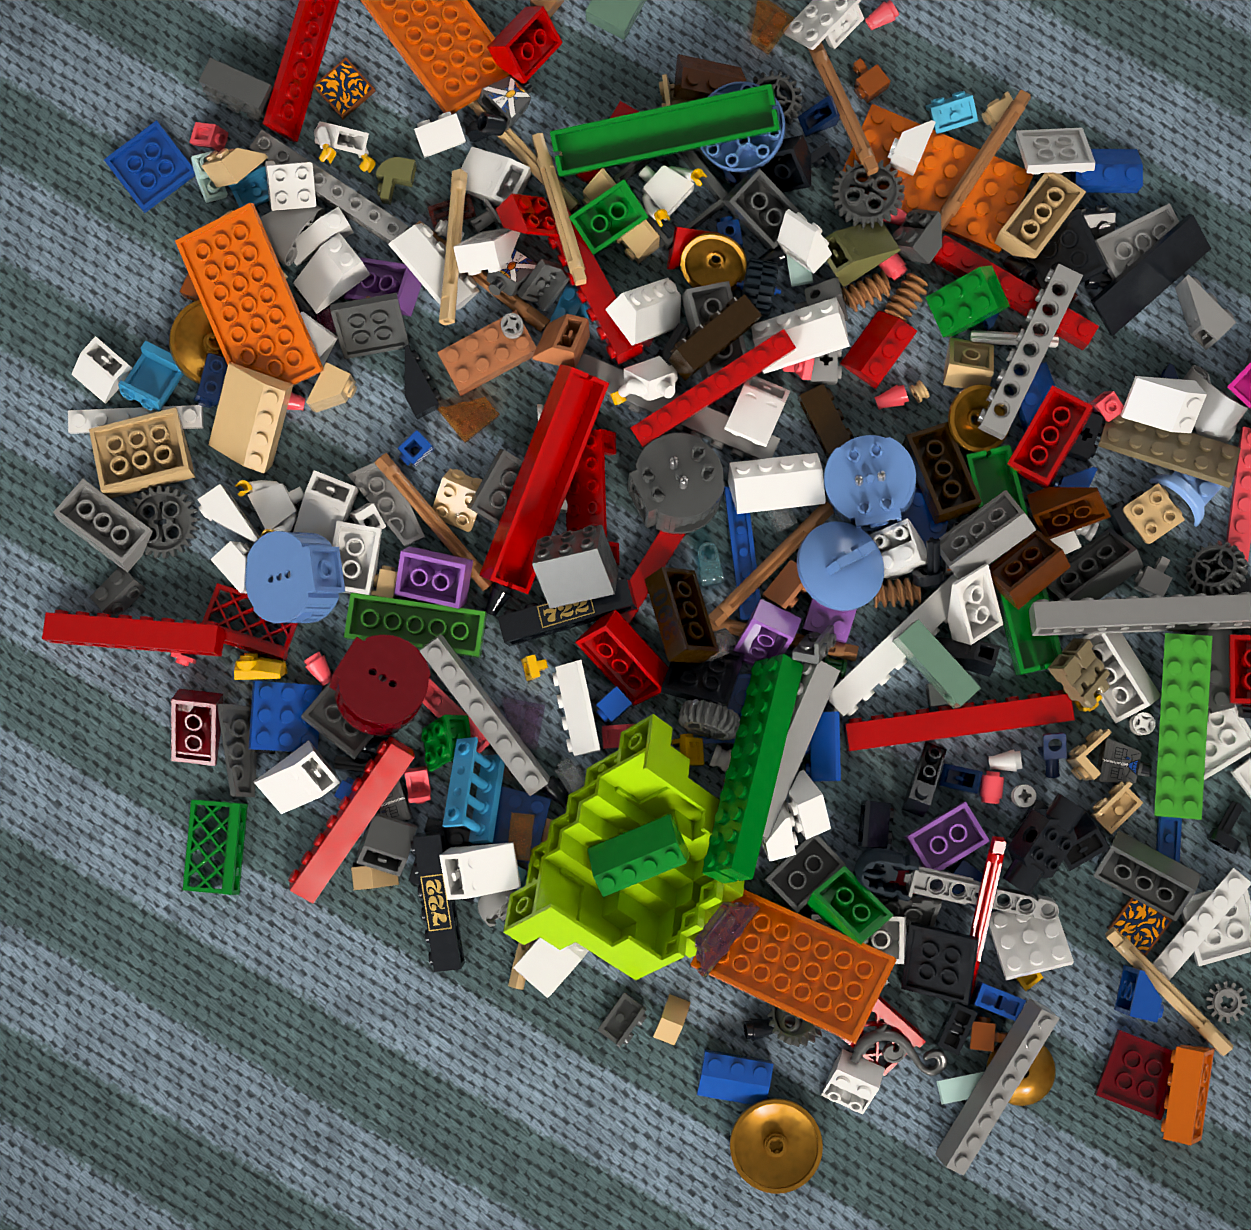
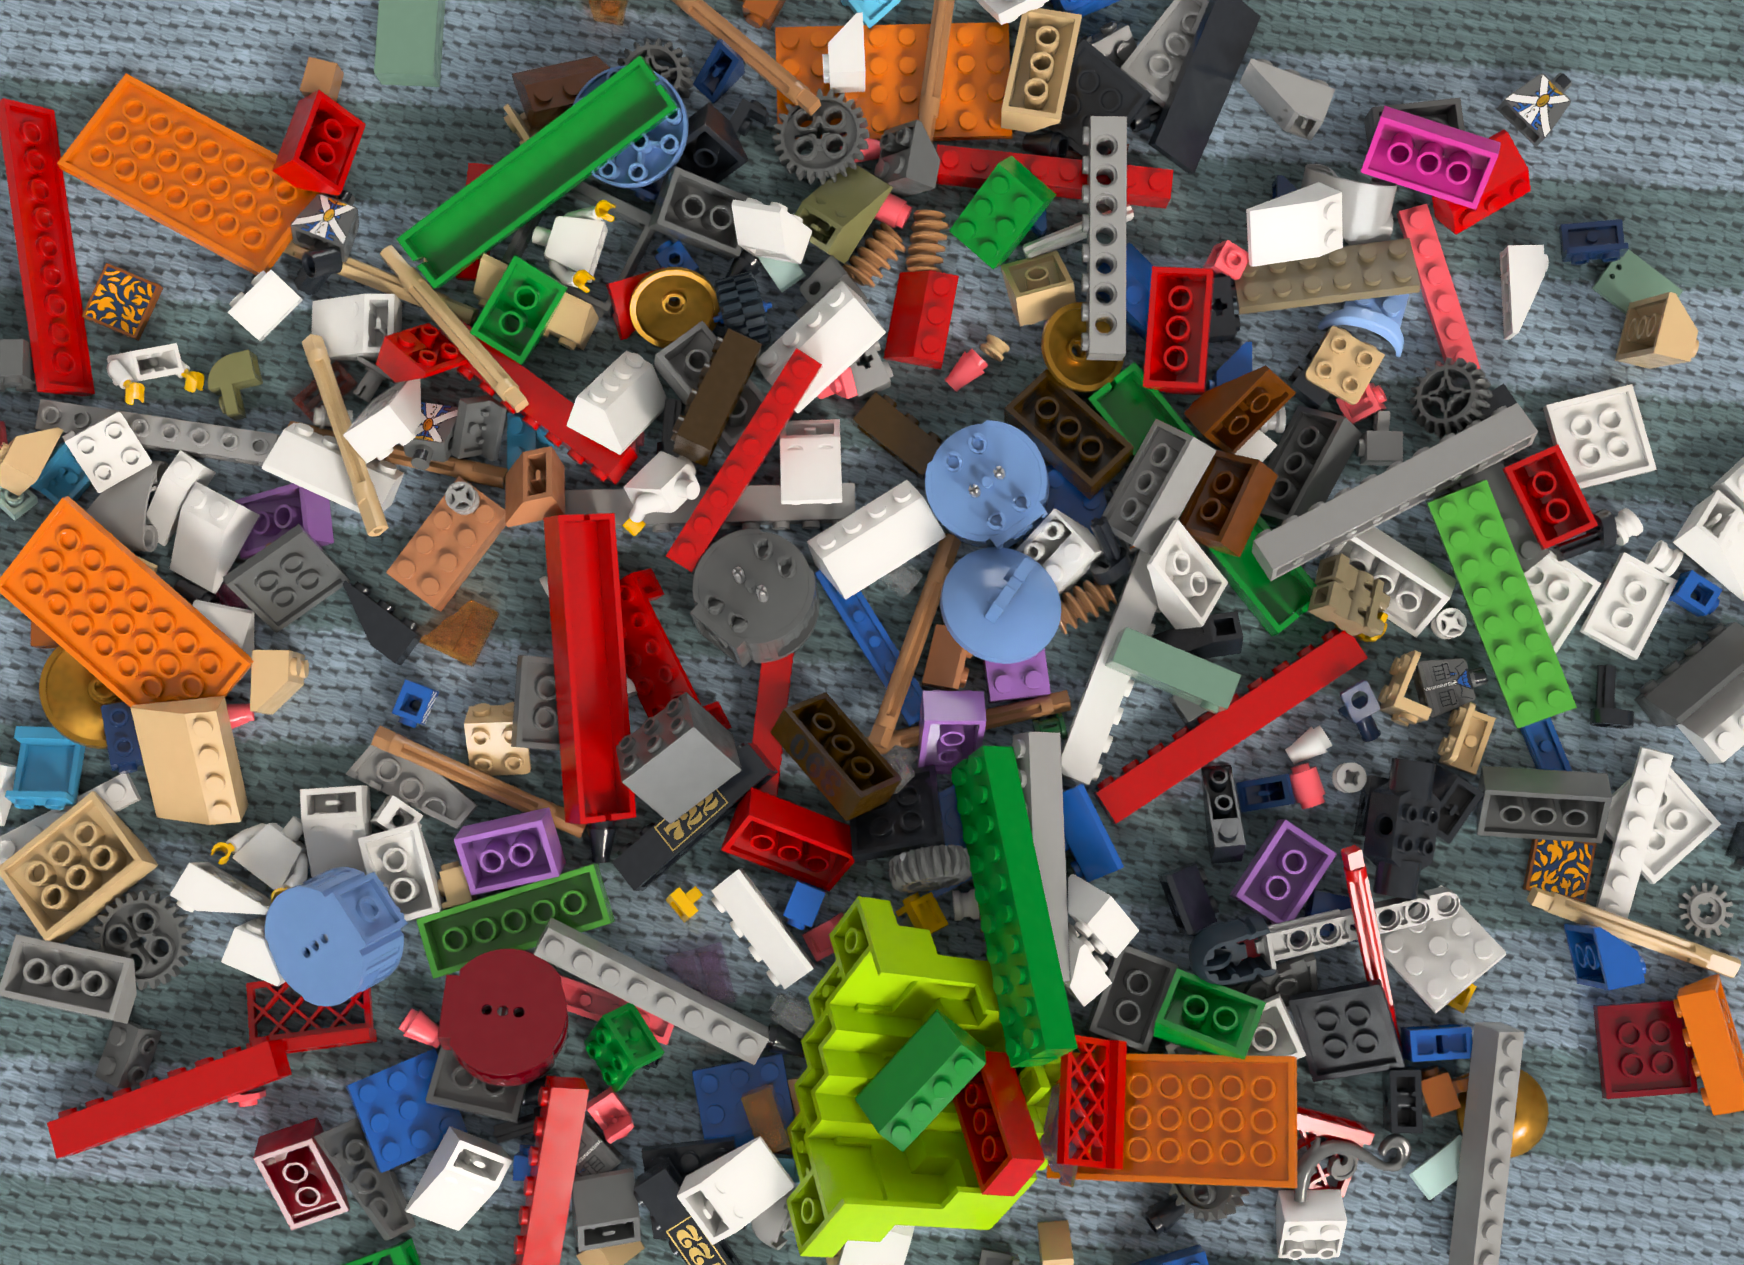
camera: 30 degrees left, 0 degrees up
yellow slope [234,652,287,680] -> none
dark azure fence [442,737,505,844] -> none
clear light blue piece [698,542,724,587] -> none
dark grey bracket [792,625,836,664] -> none
none -> red brick [953,1051,1045,1196]
none -> red fence [1057,1035,1127,1170]
none -> coral bracket [1335,383,1387,425]

